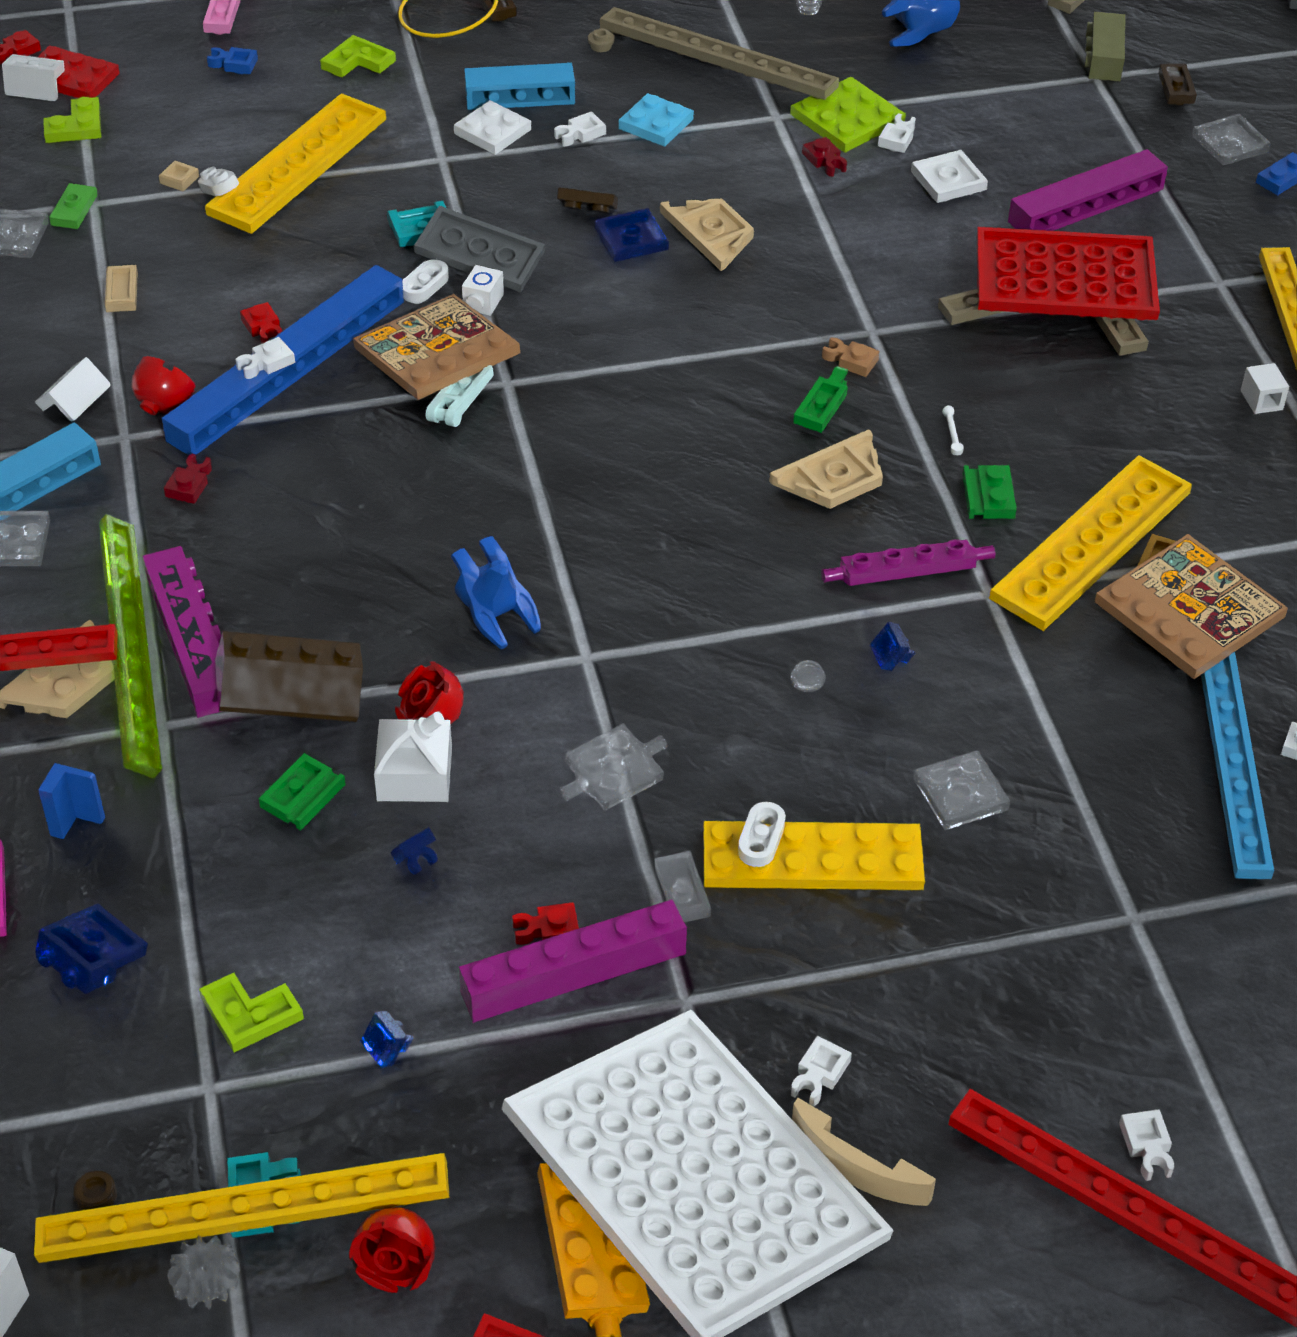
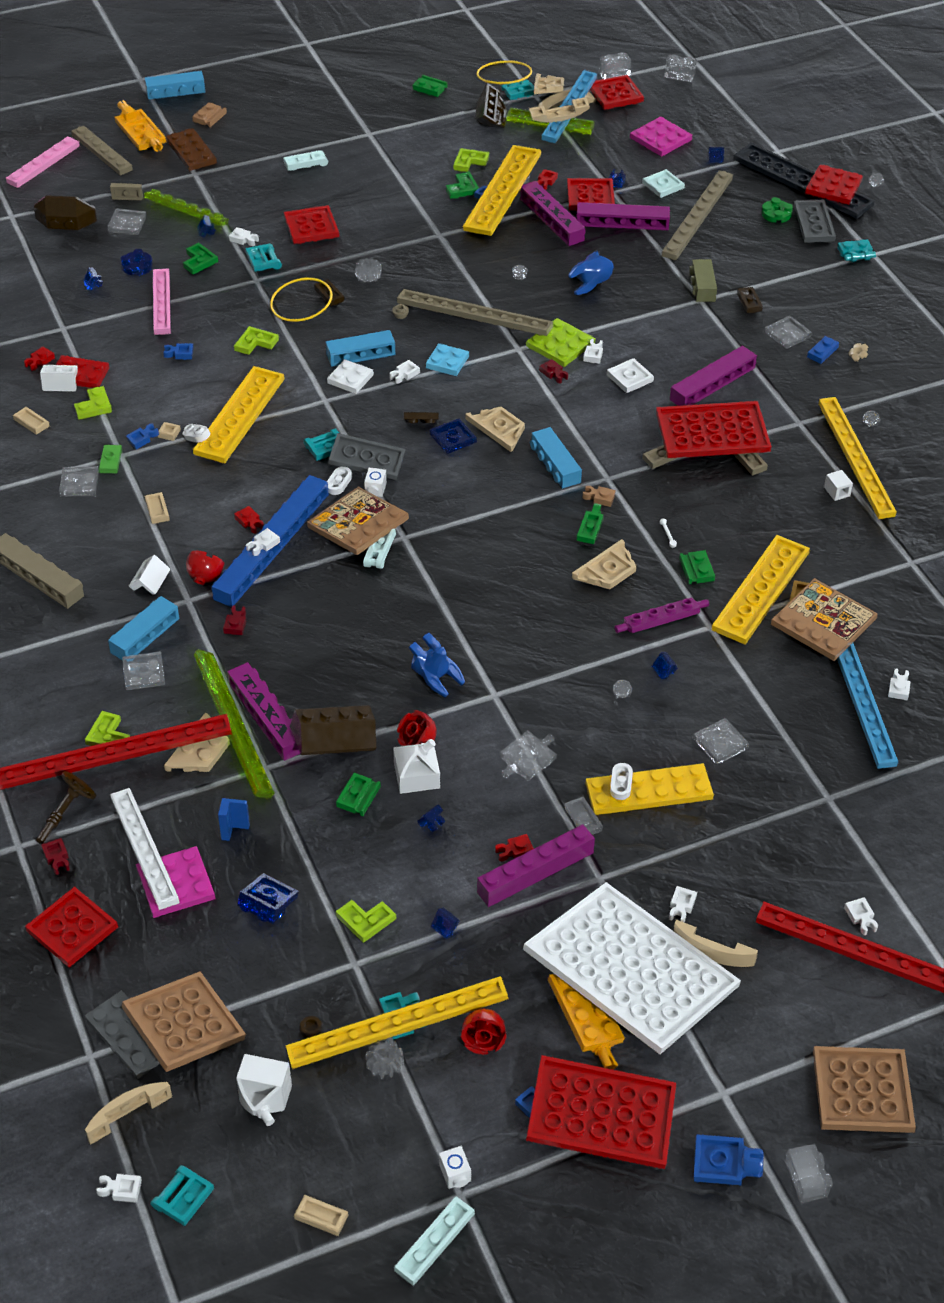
camera: 10 degrees left, 0 degrees up
none -> blue plate [126,423,159,450]
none -> dark azure brick [530,427,582,489]

